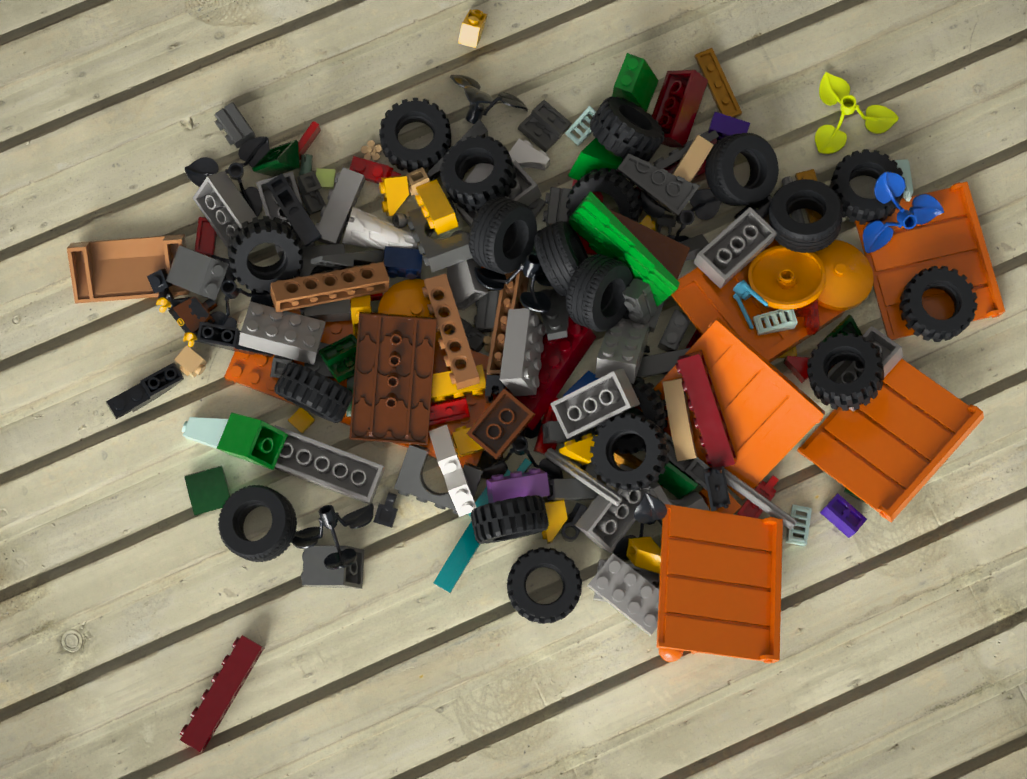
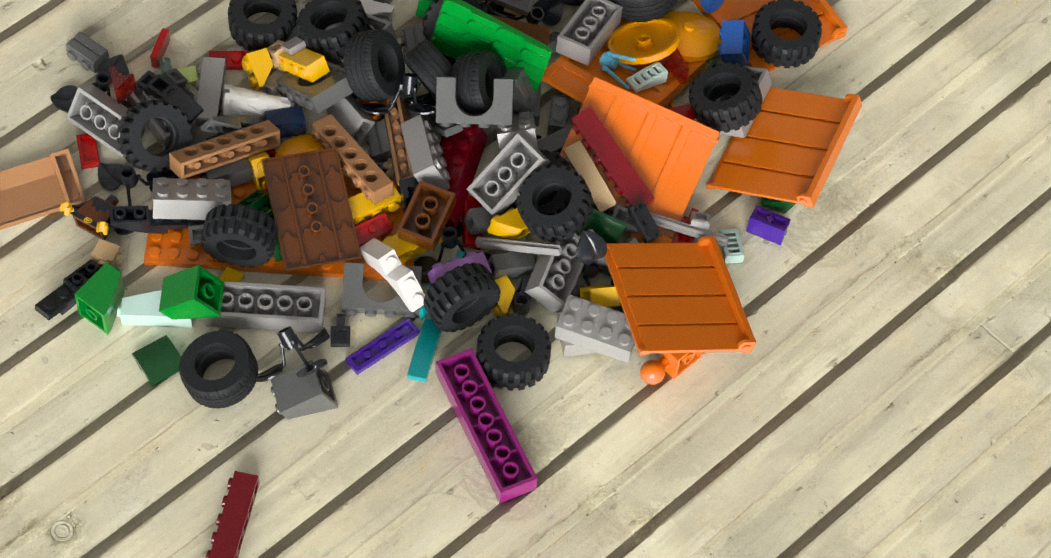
camera: 20 degrees left, 20 degrees down
black plate [147,268,174,300] -> none
dark grey slope [166,245,229,300] -> none
dark green slope [252,140,299,177] -> none
tan plant [361,140,382,161] -> none
none -> green slope [74,262,125,335]
none -> clear red slope [109,66,137,104]
none -> light grey tile [281,37,306,55]
none -> dark purple tile [345,318,420,375]
none -> magenta brick [435,348,538,503]
none -> arch [436,76,514,128]
none -> light grey tile [690,211,710,230]
none -> blue brick [718,20,750,66]

